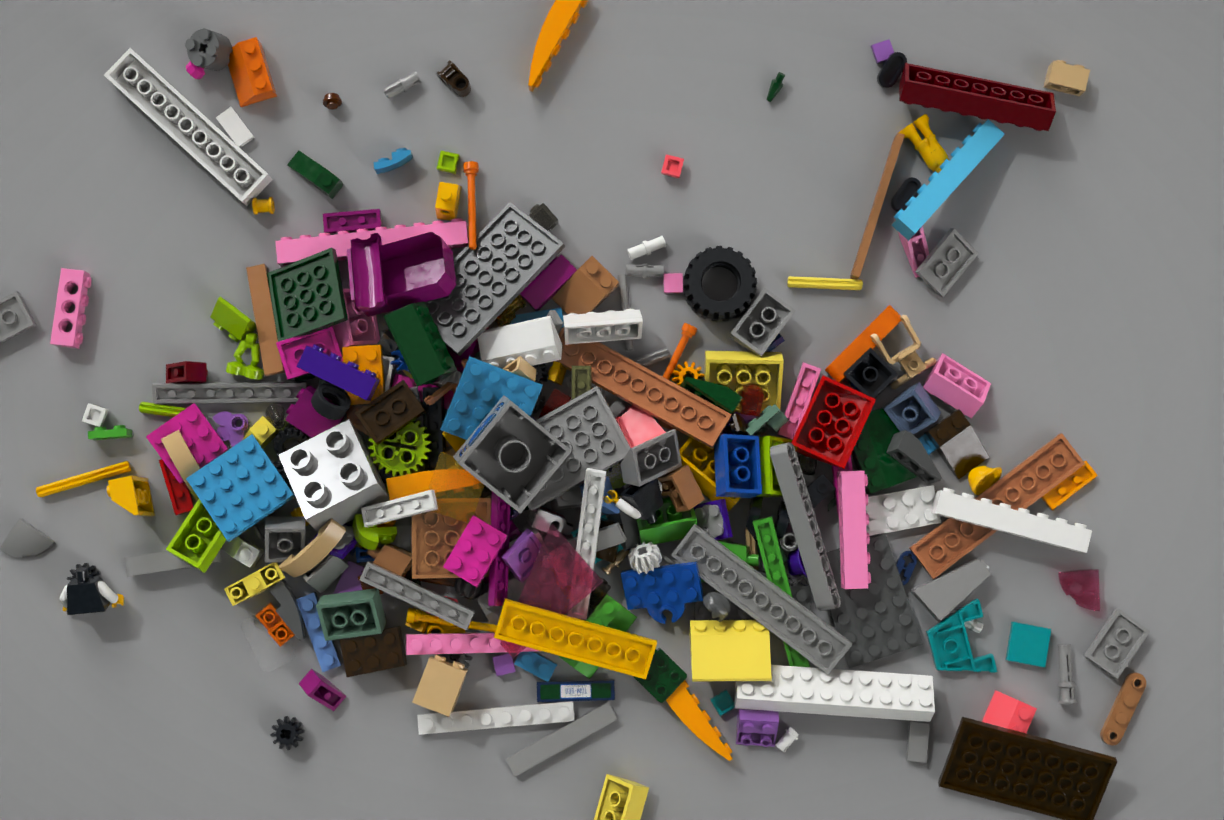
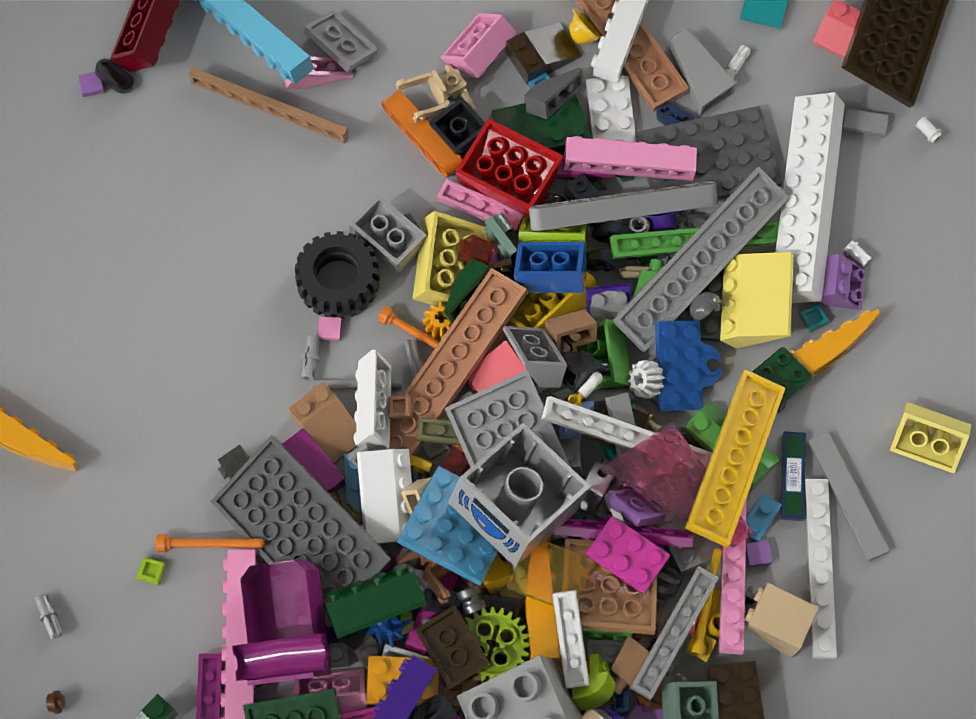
camera: 80 degrees left, 15 degrees down
dark azure slope [373,148,413,174] -> none
yellow torso [435,182,462,221] -> none
dark brown piece [436,60,471,97] -> none
white pin [627,236,666,260] -> none
coral plate [661,154,684,178] -> none
dark green bar [767,72,785,102] -> none
light yellow axle [787,276,863,290] -> none
sand blue slope [883,382,941,434] -> none
black tile [891,177,922,212] -> none
yellow piece [897,114,949,173] -> none
teal wing [926,599,998,673] -> none
none -> nougat tile [388,394,412,420]
none -> flat silver wheel [456,584,486,615]
none -> white pin [916,117,943,144]

